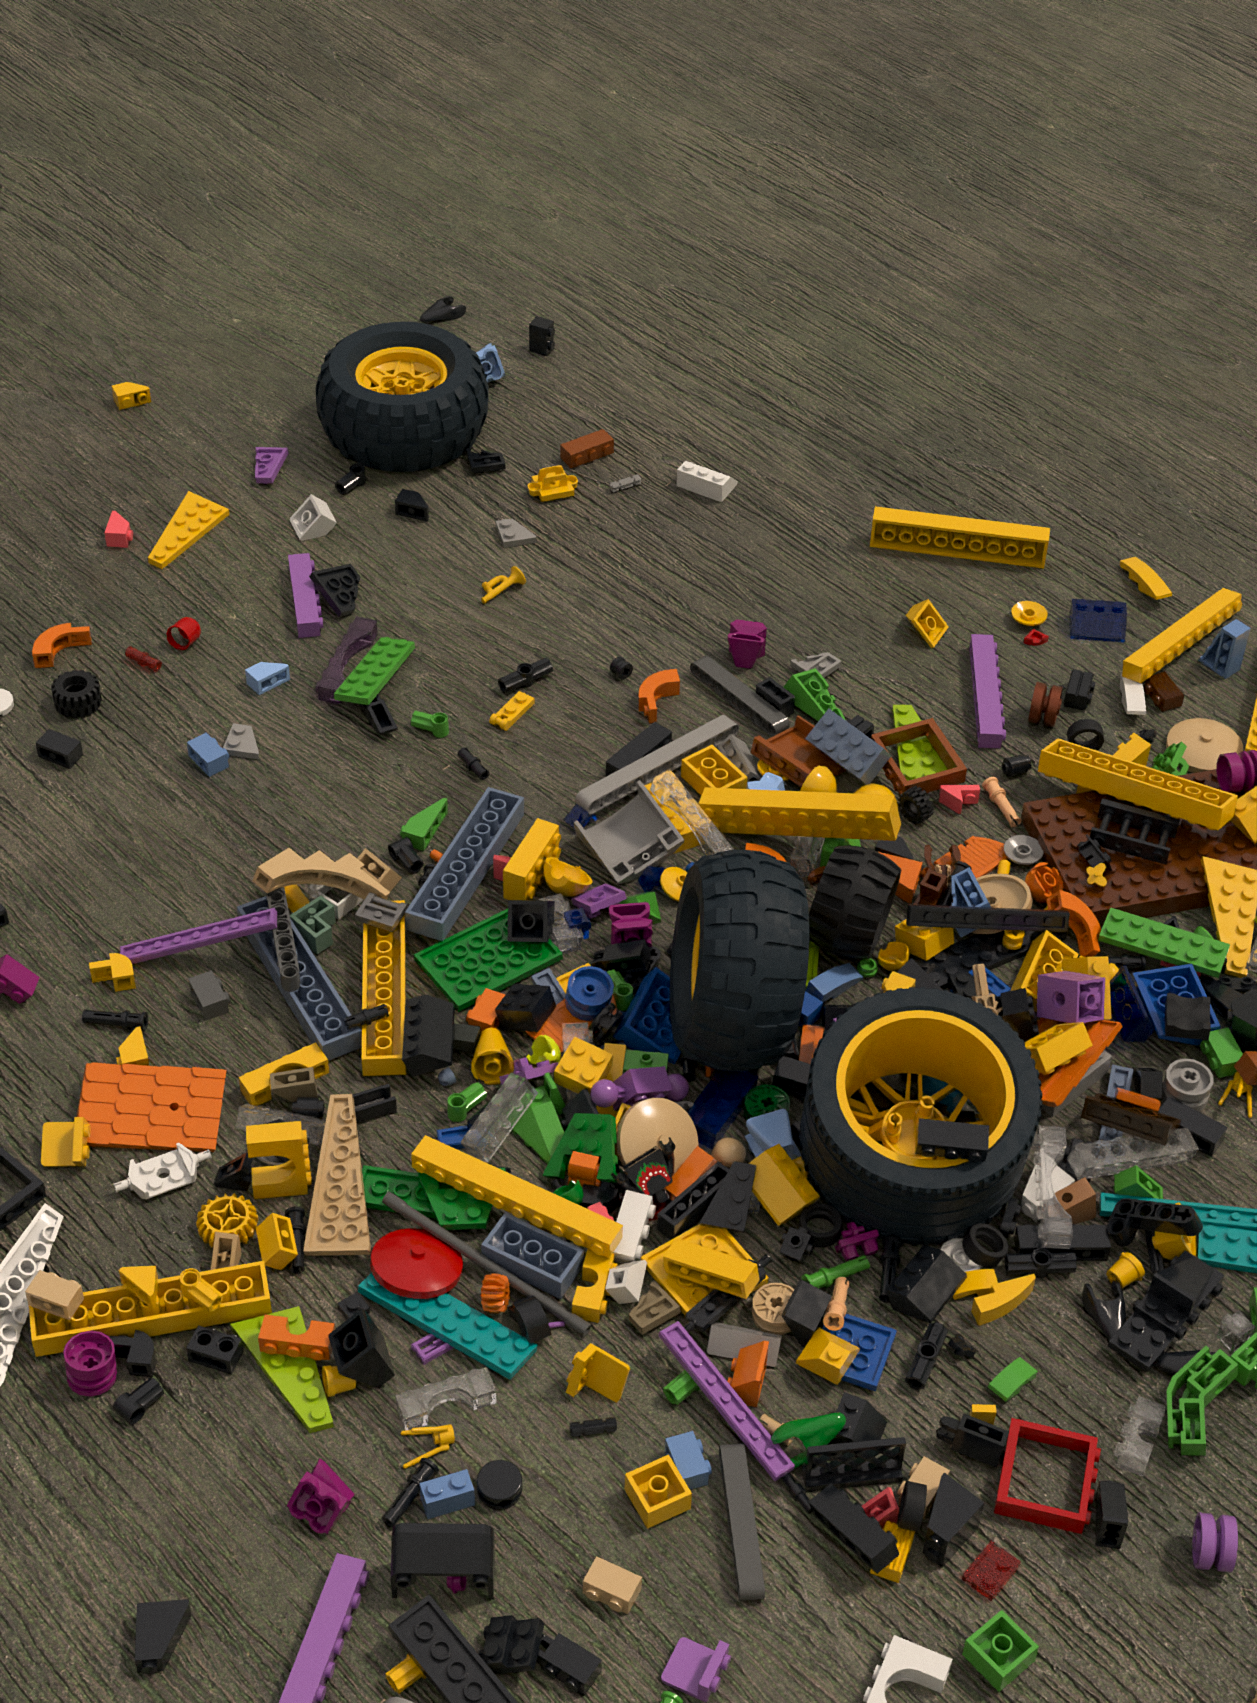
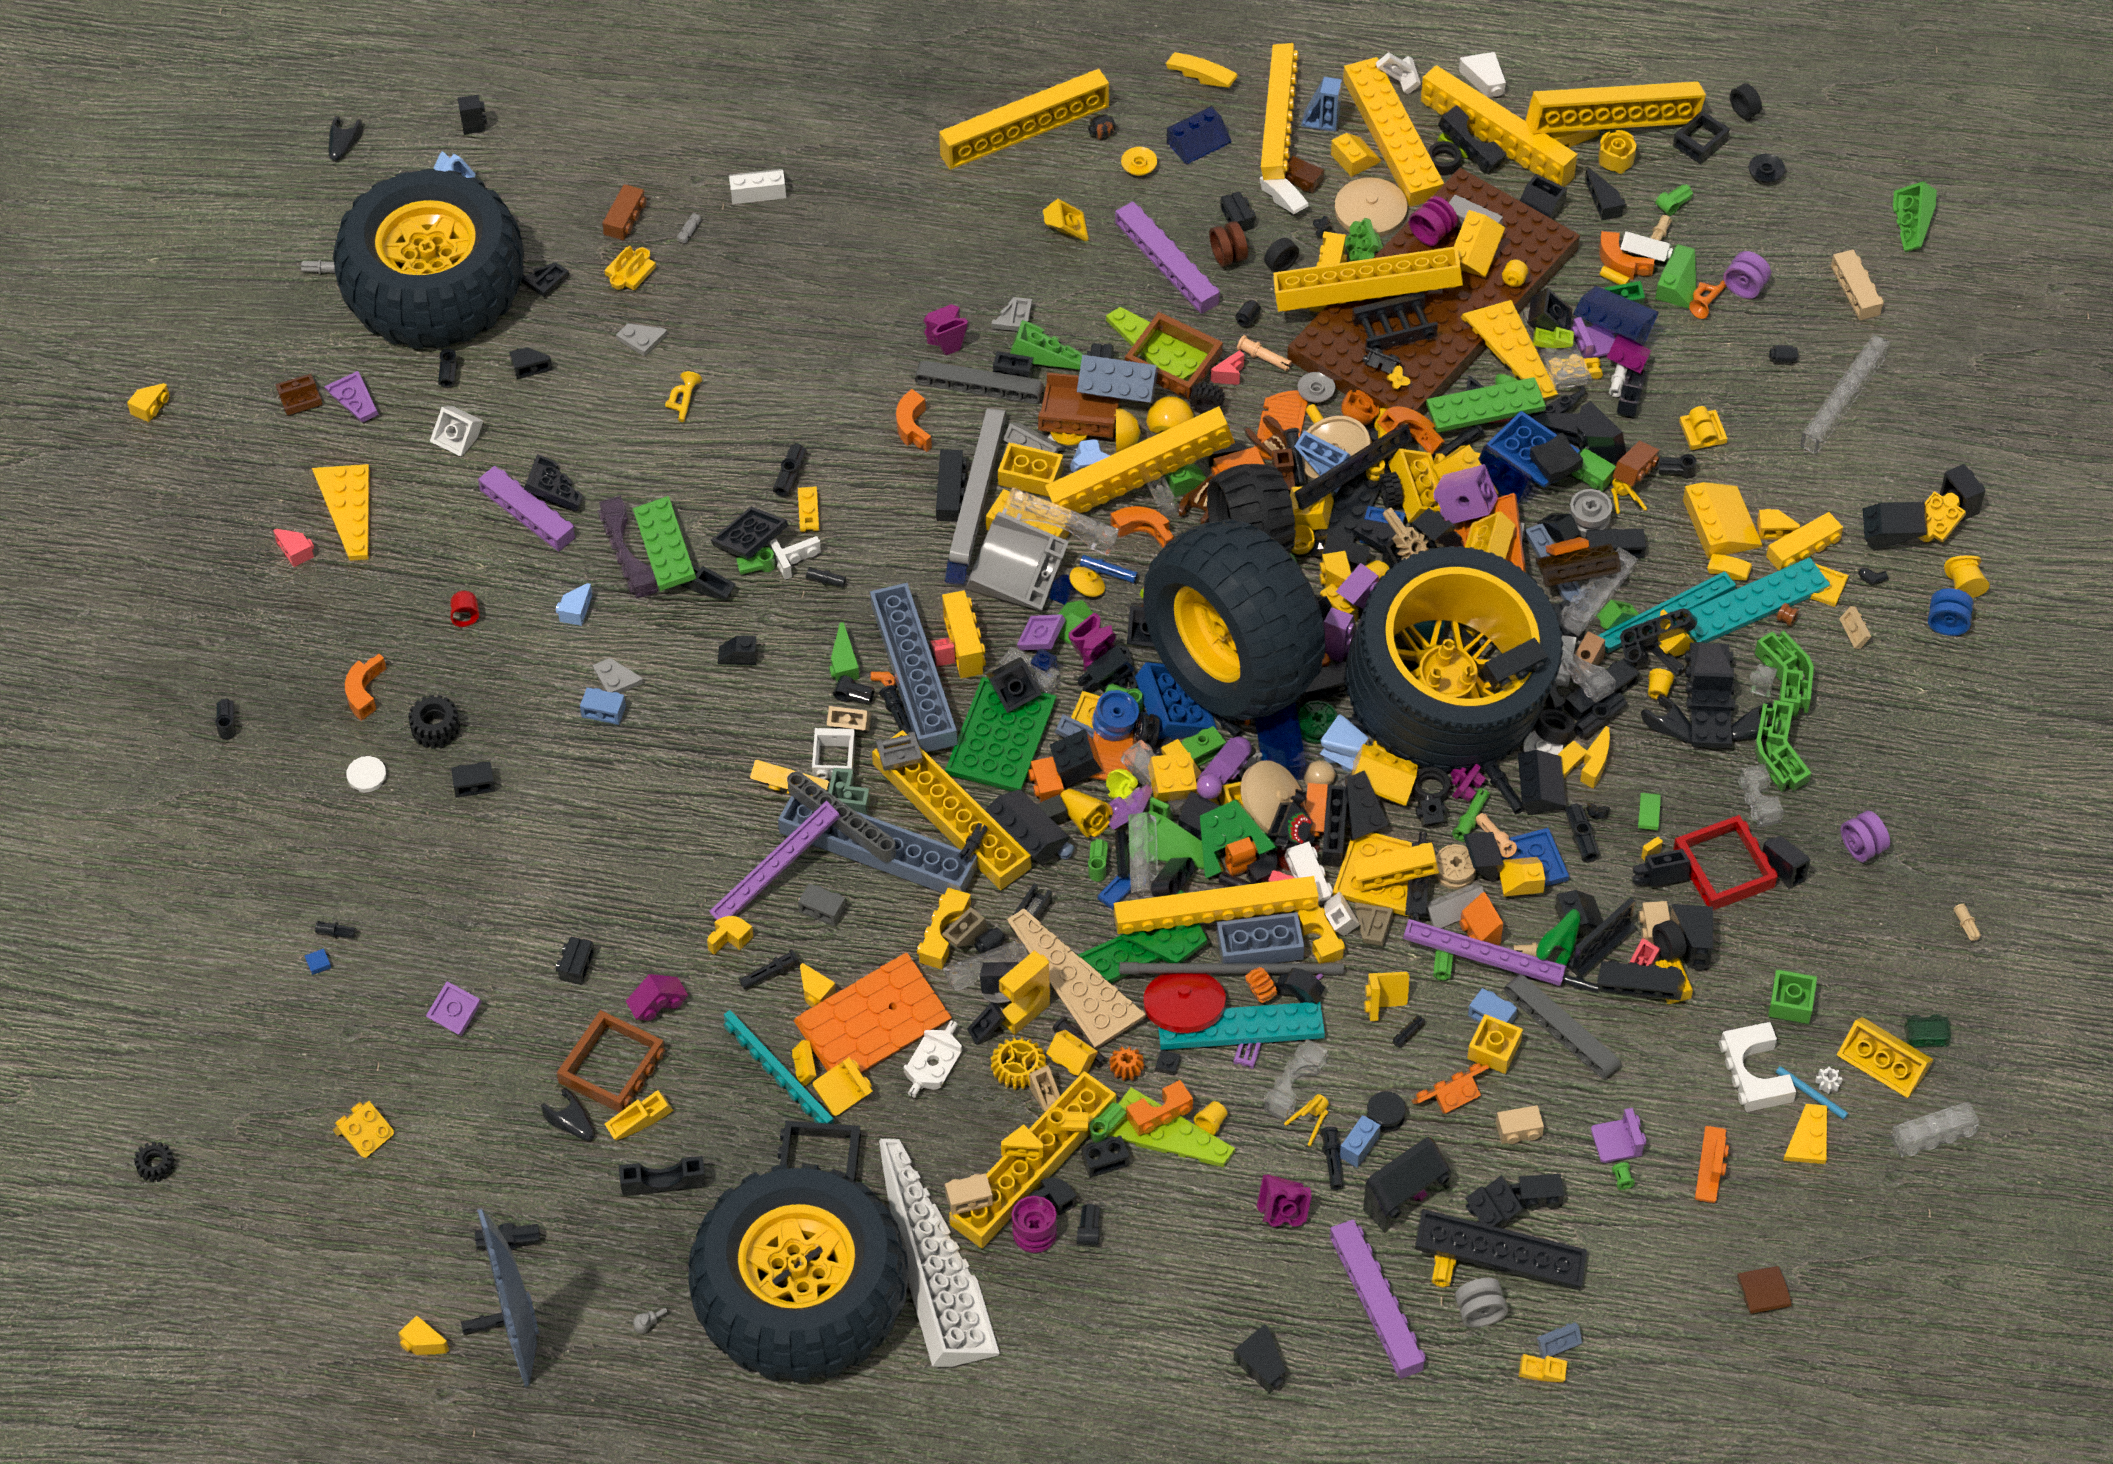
camera: 35 degrees left, 10 degrees up
clear red pin [125,646,162,672] -> none
tan arch [252,848,390,900] -> none
black slope [328,1308,395,1388] -> none
yellow cylinder [544,857,592,897] -> none
green hair [553,1180,584,1205] -> none
black wheel [610,656,633,680] -> none
clear red plate [962,1541,1021,1601] -> none
red tile [1023,629,1049,646] -> none
none -> reddish brown slope [275,374,323,415]
none -> black plate [711,506,789,560]
none -> black slope [717,636,758,665]
none -> teal plate [724,1010,834,1124]
none -> white bracket [769,536,821,580]
none -> yellow plate [792,1040,816,1086]
none -> black head [1088,114,1116,140]
none -> bright green piece [1089,1102,1127,1143]
none -> orange gear [1109,1046,1144,1082]
none -> black beam [1151,857,1195,897]
none -> yellow slope [1331,133,1381,177]
none -> black tyre [1379,472,1403,508]
none -> orange bracket [1411,1062,1489,1113]

